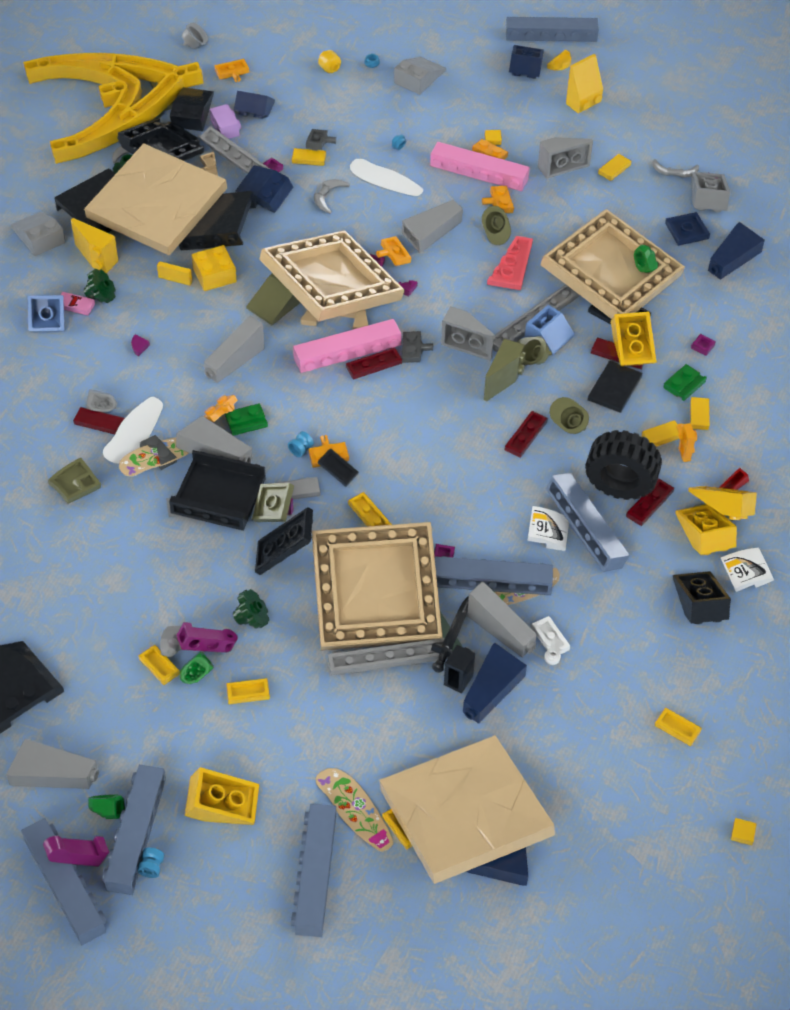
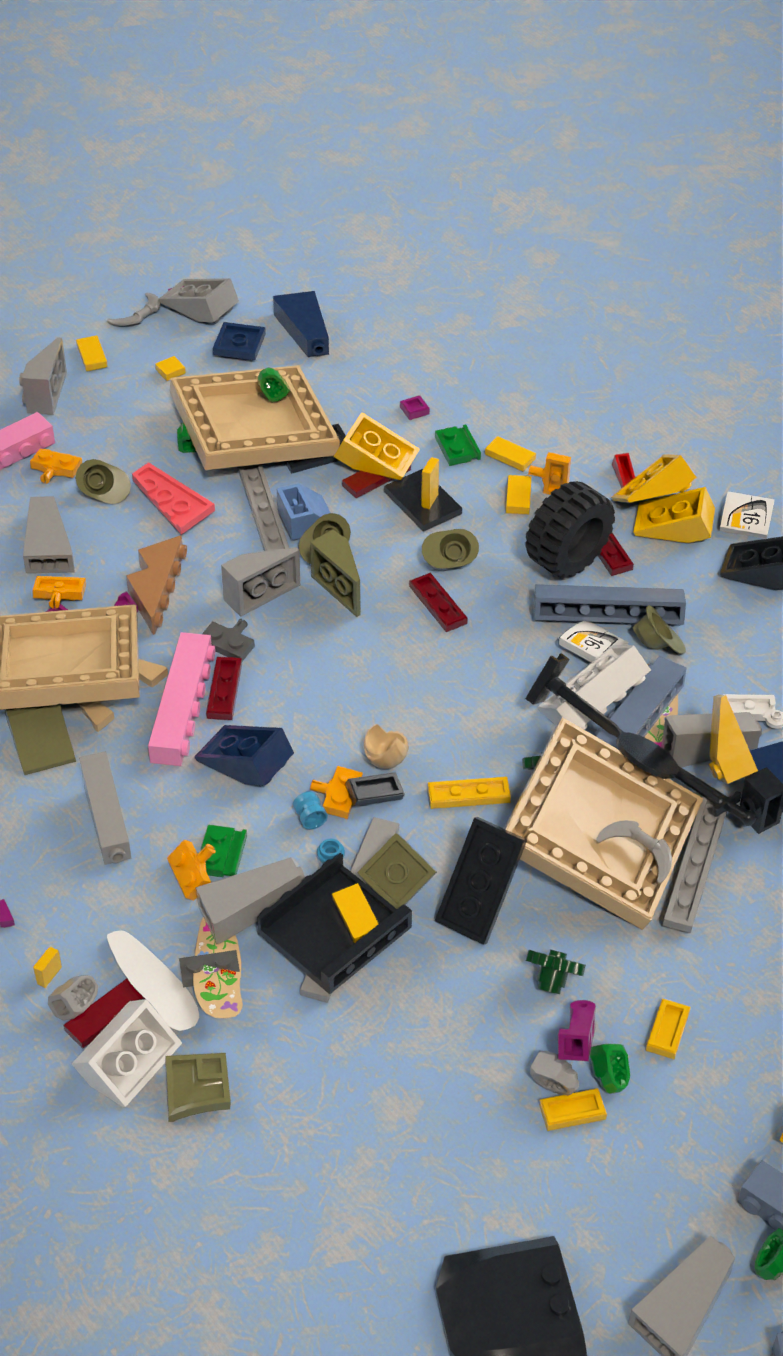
camera: 60 degrees left, 5 degrees down
none -> yellow tile [33,947,62,988]
none -> white slope [72,999,182,1107]
none -> medium nougat slope [126,535,187,635]
none -> yellow tile [155,356,186,381]
none -> dark blue slope [194,725,294,786]
none -> dark azure plate [317,838,345,863]
none -> yellow tile [332,883,378,943]
none -> tan hair [364,724,409,769]
none -> yellow tile [421,457,439,509]
none -> black piece [525,653,679,779]
none -> white slope [537,645,651,730]
none -> light grey piece [596,820,672,884]
none -> olive piece [633,605,686,654]
none -> yellow slope [708,694,758,784]

